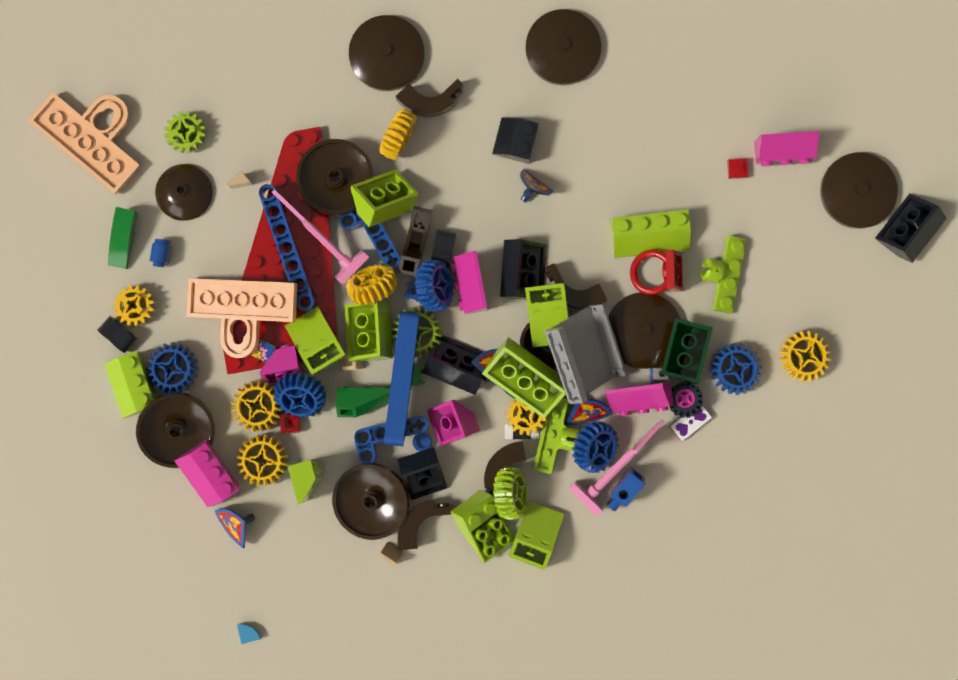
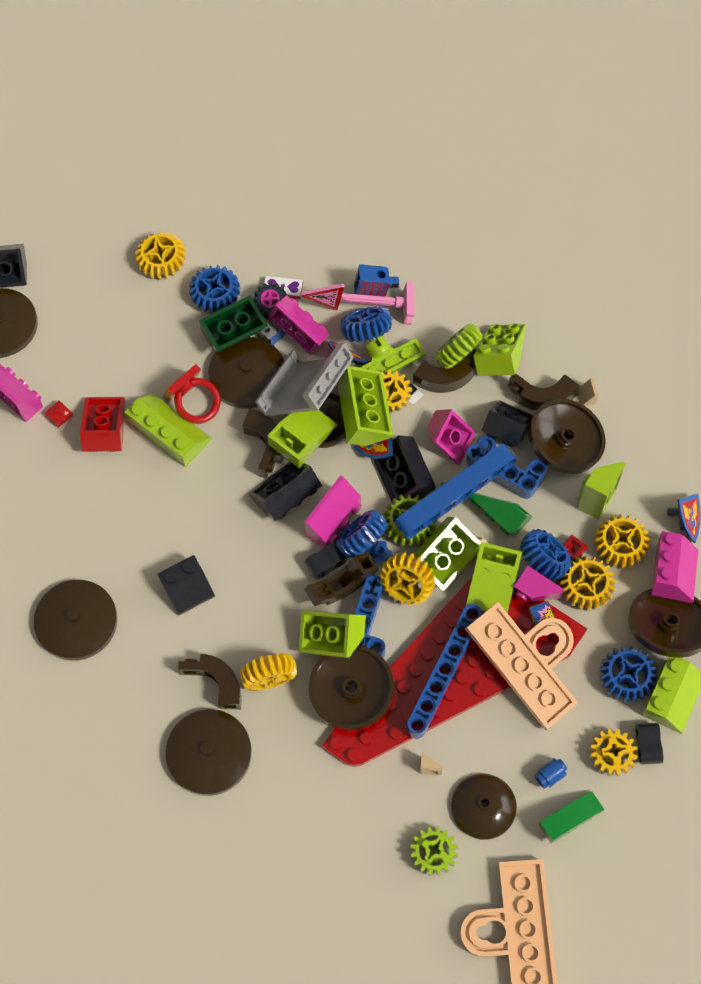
camera: 130 degrees left, 20 degrees down
bright pink piece [272,189,369,285] -> none
lime slope [508,500,564,570] -> none
shield [520,169,554,203] -> none
lime plate [700,235,747,314] -> none
none -> red slope [80,397,125,452]

